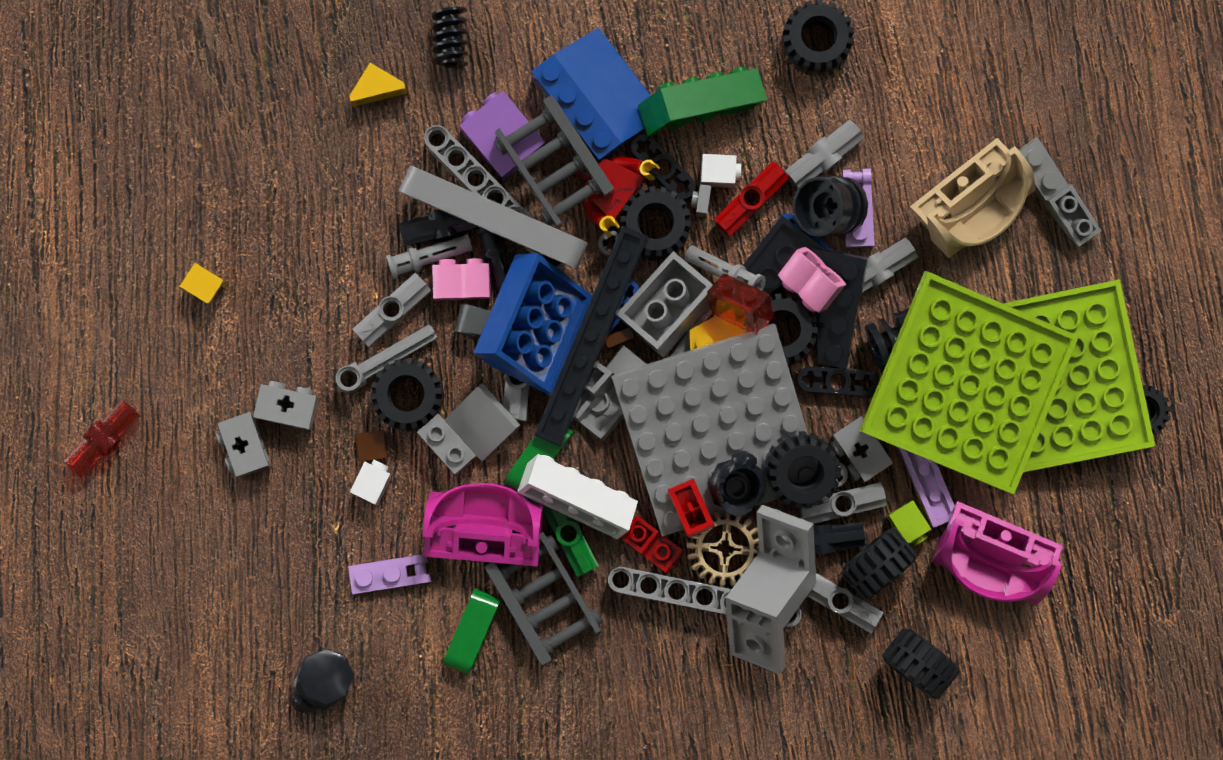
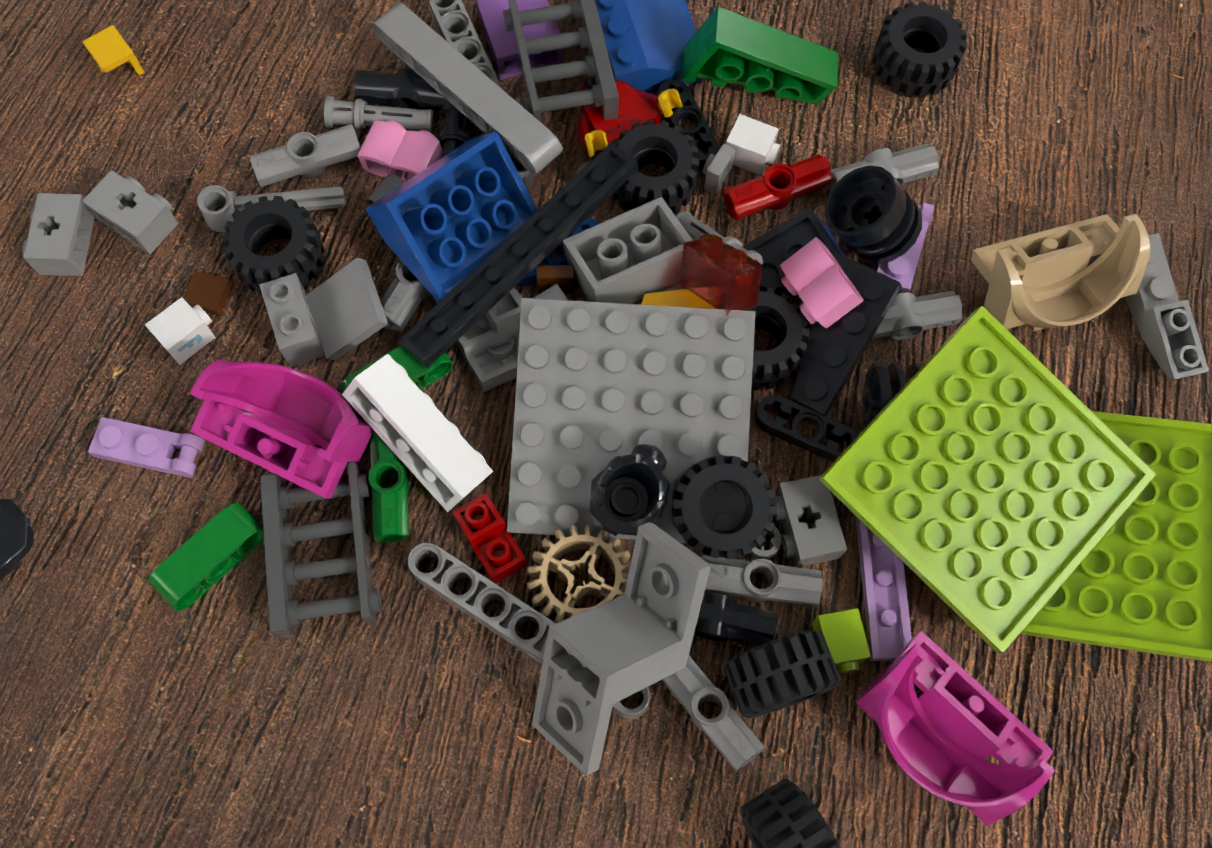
camera: 25 degrees right, 15 degrees down
red slope [668,479,715,538] -> none

